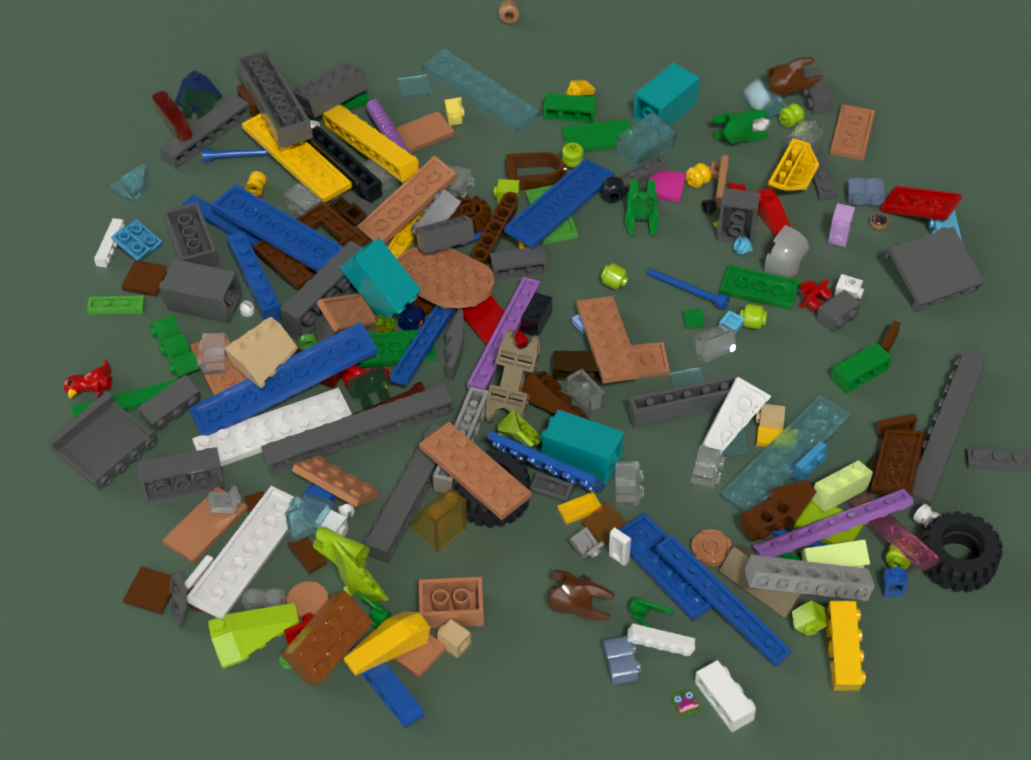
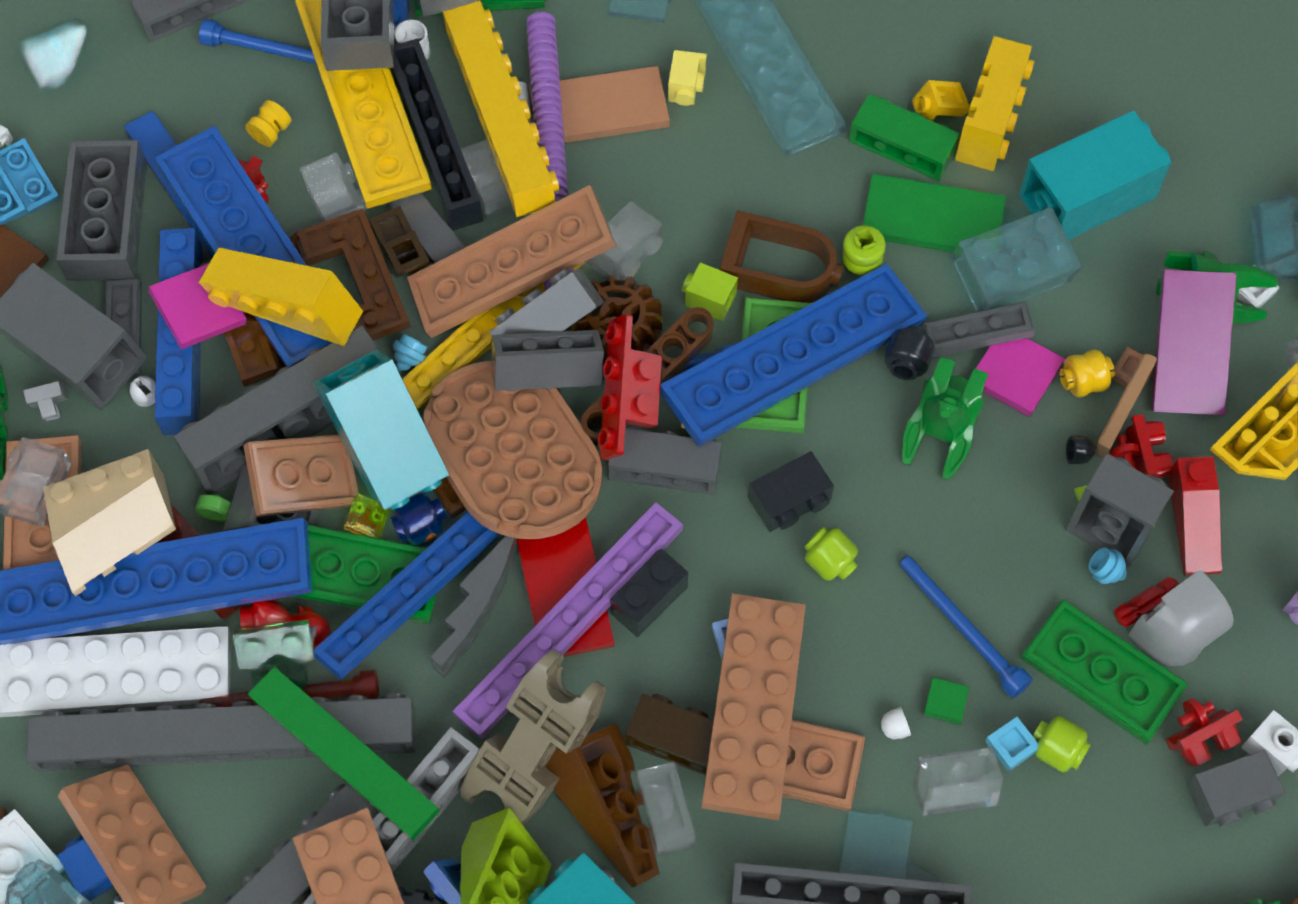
camera: 20 degrees right, 15 degrees up
none -> light grey tile [23,381,68,422]
none -> dark pink tile [149,264,246,350]
none -> yellow wedge [199,248,363,347]
none -> green tile [248,666,440,841]
none -> red bracket [598,314,662,460]
none -> black brick [748,451,834,532]
none -> white hinge [881,707,911,739]
none -> yellow wedge [955,36,1035,171]
none -> red axle [1113,577,1179,627]
none -> tile [1151,269,1236,415]

